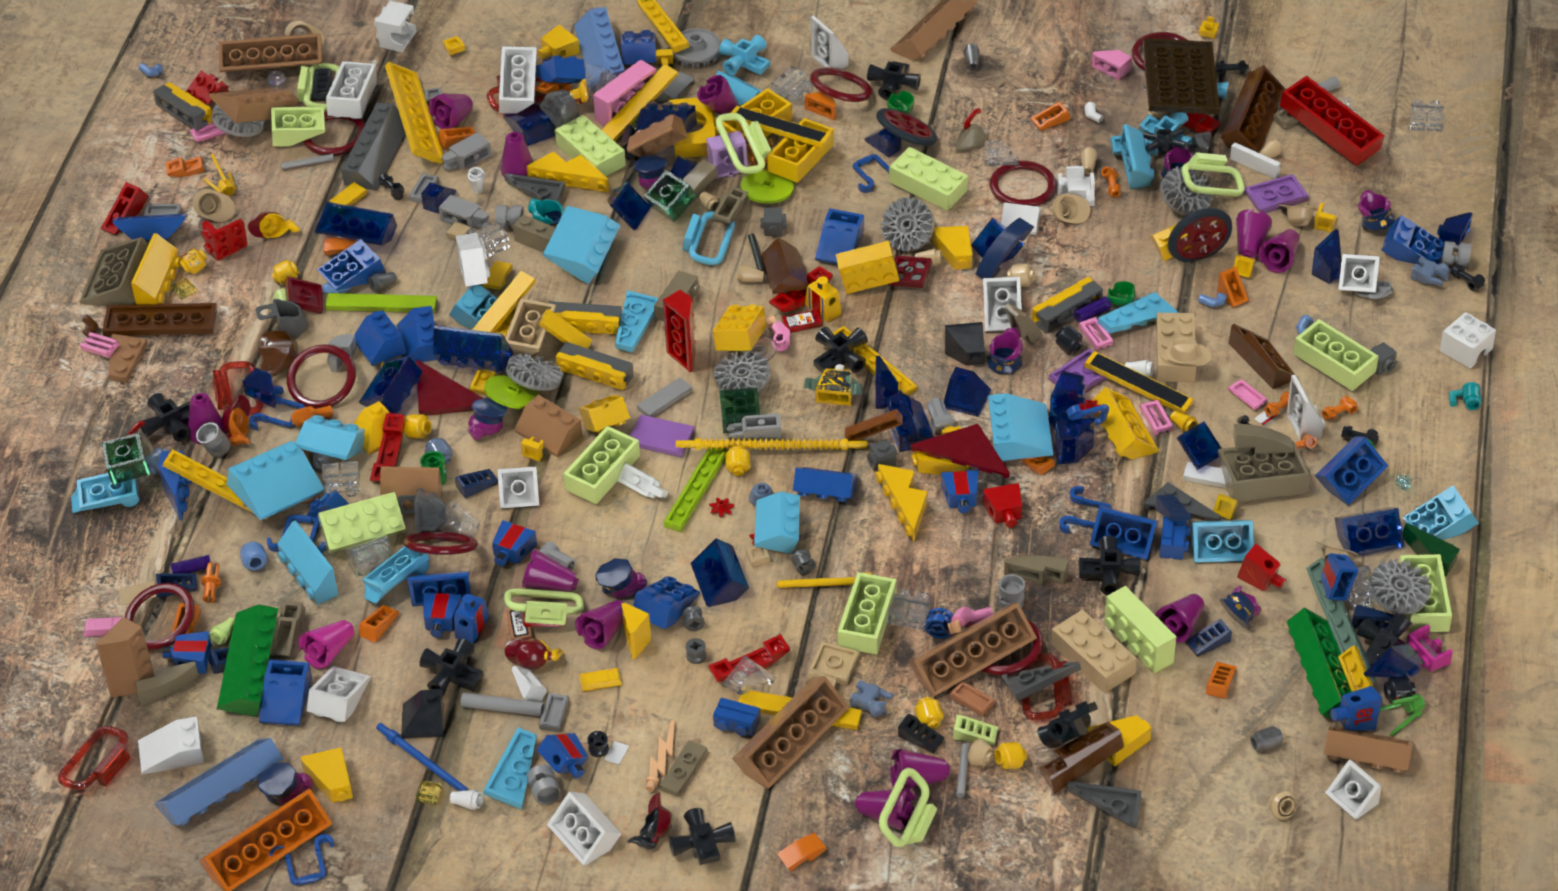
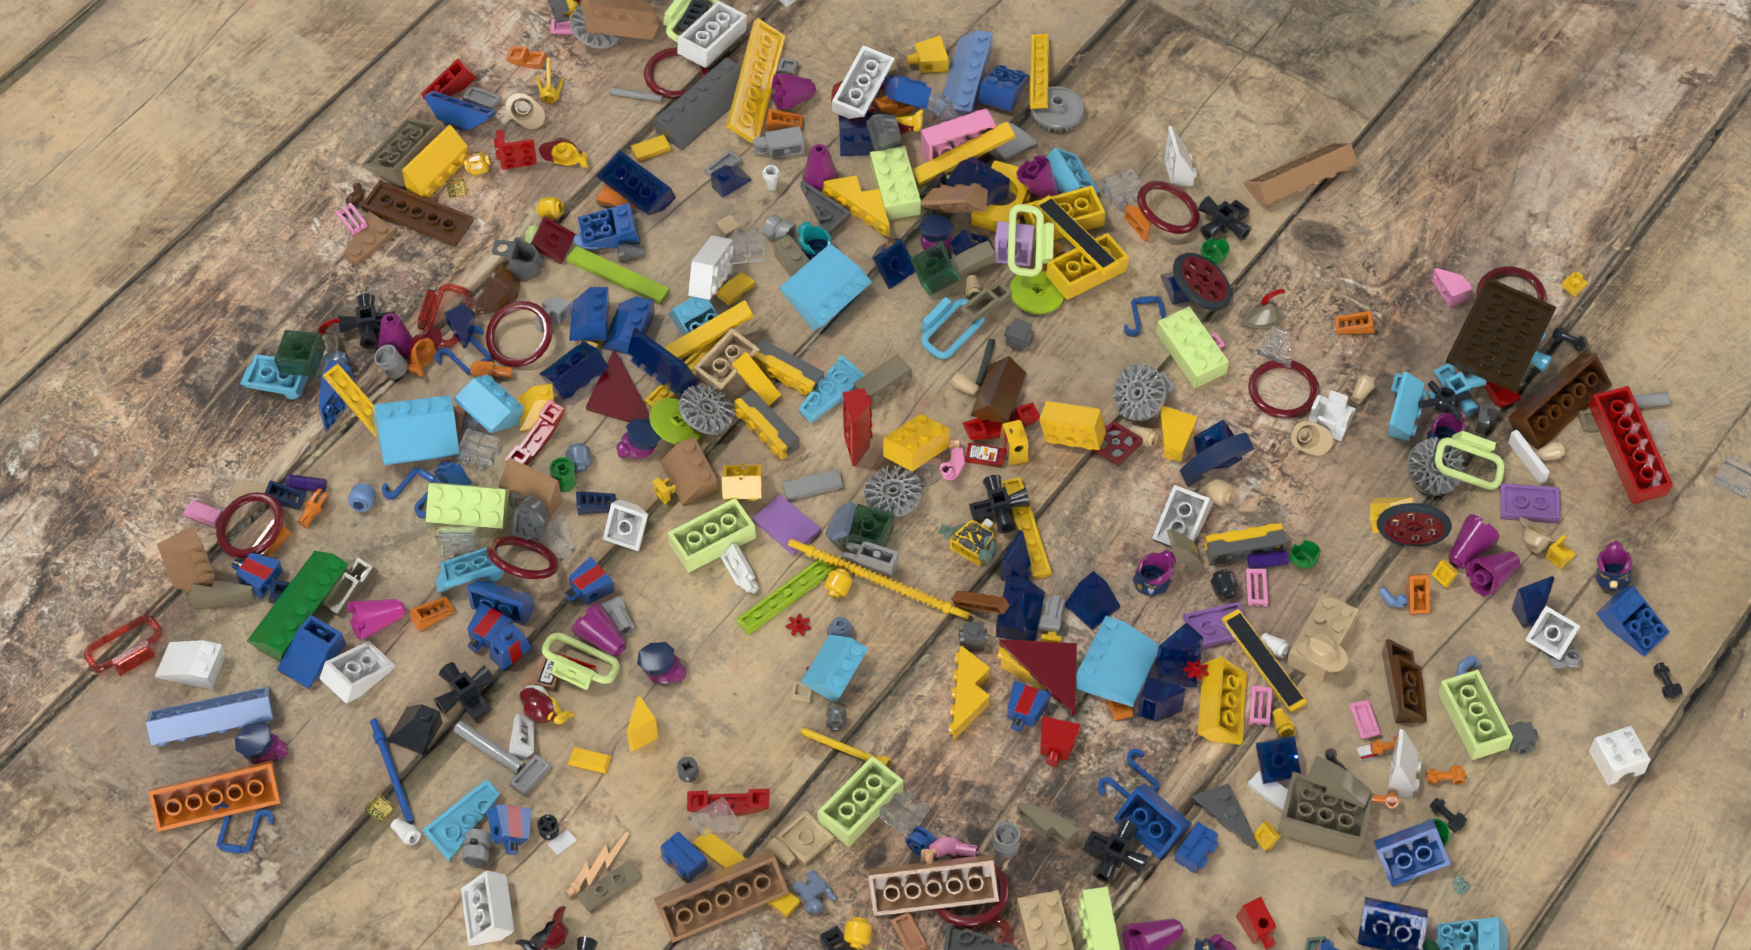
camera: 25 degrees right, 10 degrees up
yellowish green cone [209,618,235,645] -> none
yellowish green slope [271,107,325,147] -> none
medium azure slope [277,520,338,605] -> none
yellow slope [300,747,353,803] -> none
black bar [379,173,404,200] -> none
yellow head [404,414,432,439] -> none
light grey hinge [439,195,490,230] -> none
yellow plate [442,36,465,55] -> none
magenta cone [575,600,624,649] -> none
blue slope [633,576,700,629] -> none
yellow tile [656,49,673,66] -> none
dark grey wheel [682,606,705,631] -> none
clear blue slope [690,538,749,607] -> none
medium azure brick [719,35,771,75] -> none
blue slope [793,467,858,501] -> none
blue slope [815,208,864,264] -> none
black slope [945,322,985,366] -> none
flat silver cone [963,44,980,70] -> none
white slope [1000,203,1042,235] -> none
blue piece [1061,404,1109,440] -> none
white arm [1084,102,1103,123] -> none
medium azure wing [1098,292,1179,334] -> none
orange bar [1101,166,1121,197] -> none
dark blue slope [1155,495,1191,521] -> none
medium azure slope [1191,520,1254,562] -> none
sand blue animal [1411,256,1450,286] -> none
clear blue slope [1437,212,1473,245] -> none
light grey wheel [1442,241,1471,267] -> none
teal piece [1448,382,1482,410] -> none
none -> sand blue slope [825,501,856,544]

